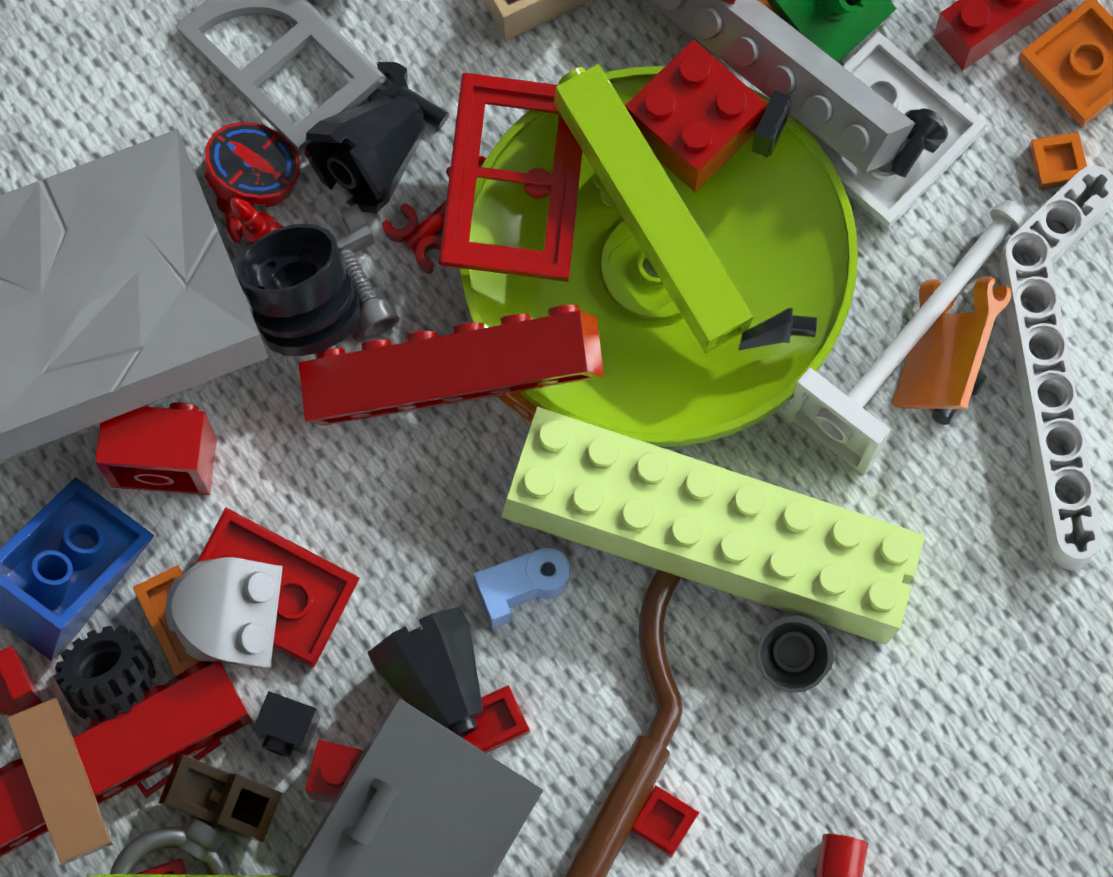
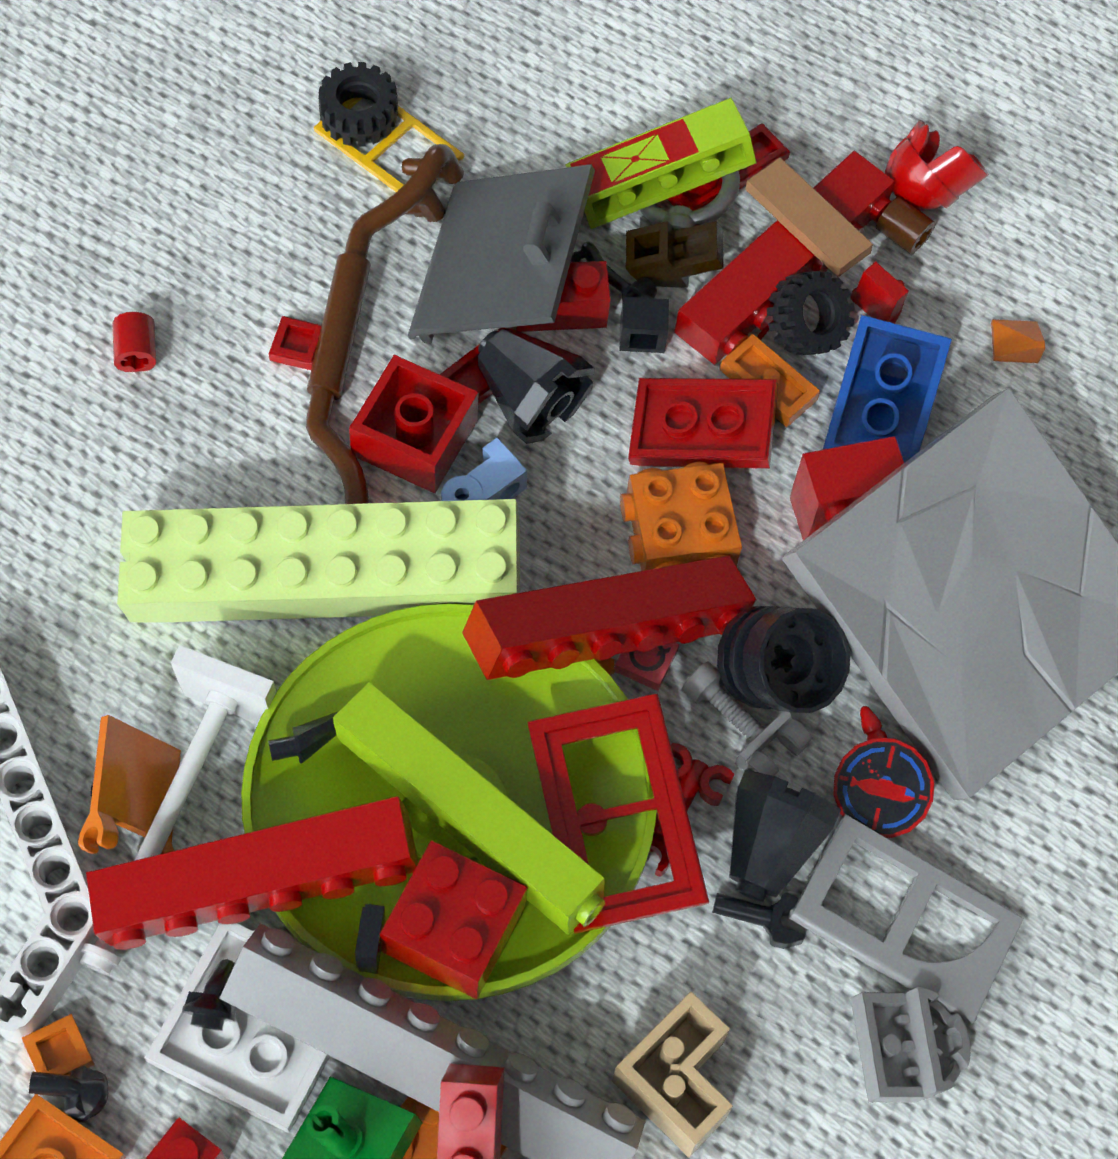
camera: 155 degrees right, 10 degrees down
light grey slope [166,557,283,669] -> none
red bar [230,198,284,245] -> none
dark grey helmet [757,615,834,693] -> none
none -> black plate [29,1066,108,1123]
none -> red brick [86,796,418,950]
none -> red brick [349,355,479,494]
none -> black piece [571,241,657,301]
none -> orange brick [620,462,742,571]

